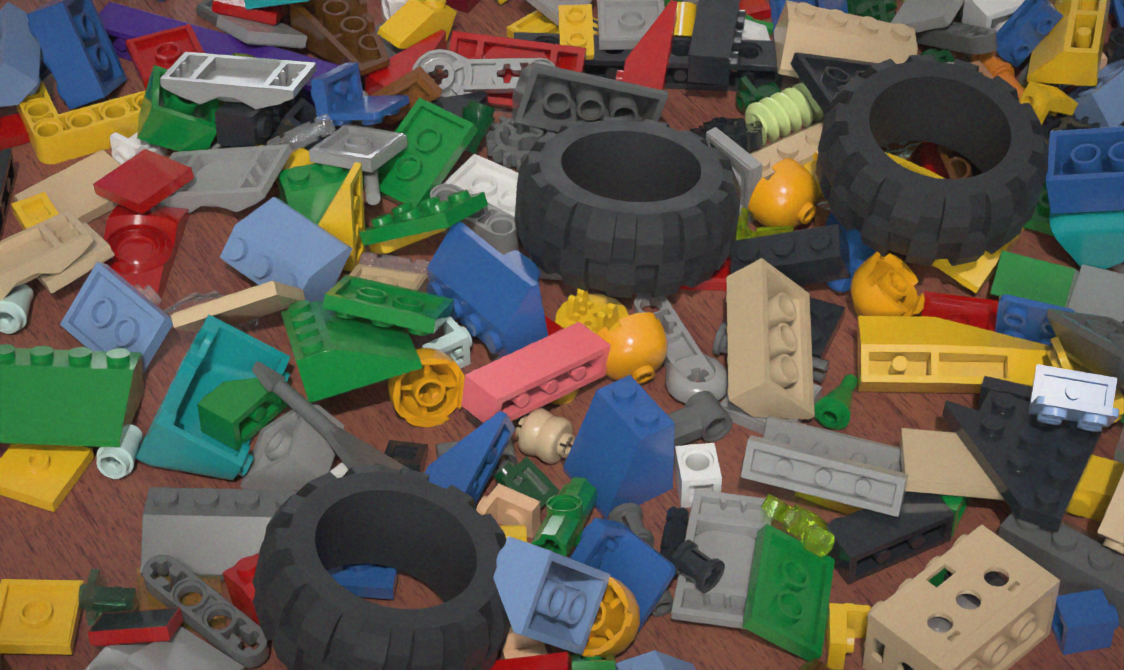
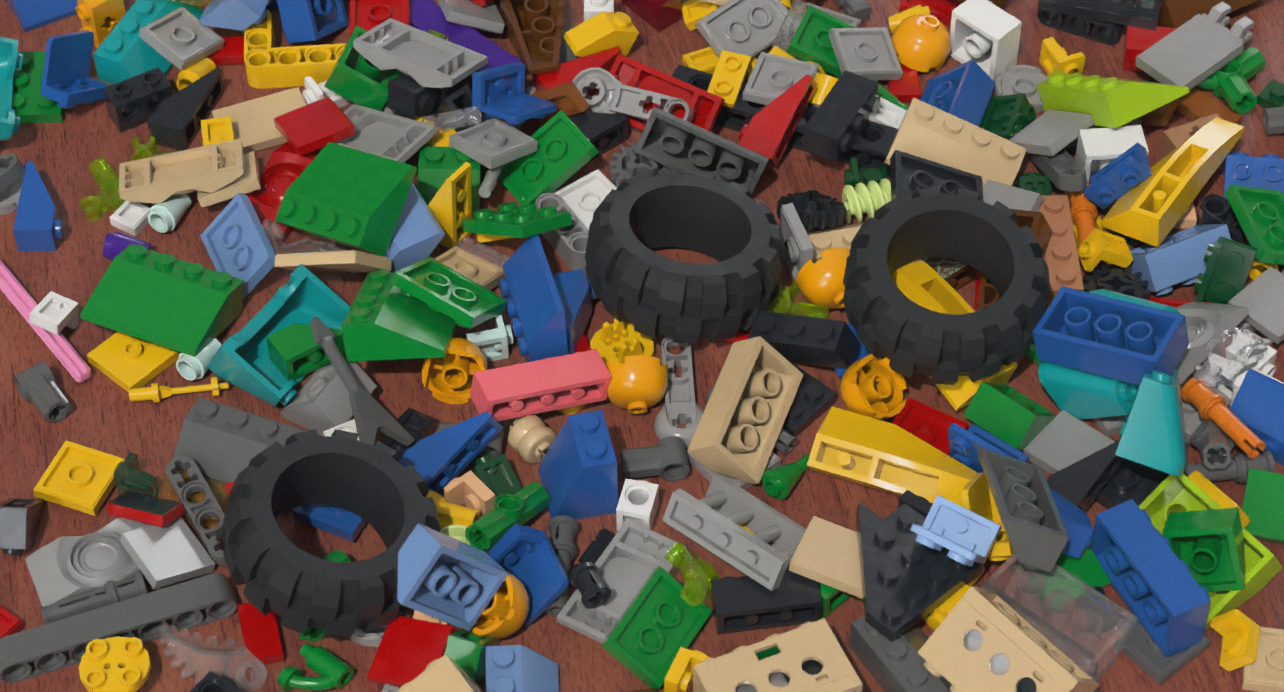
camera: 20 degrees right, 5 degrees up
dark green cone [461,100,496,154] -> none
none -> yellow piece [129,377,229,403]
none -> green slope [275,142,418,257]

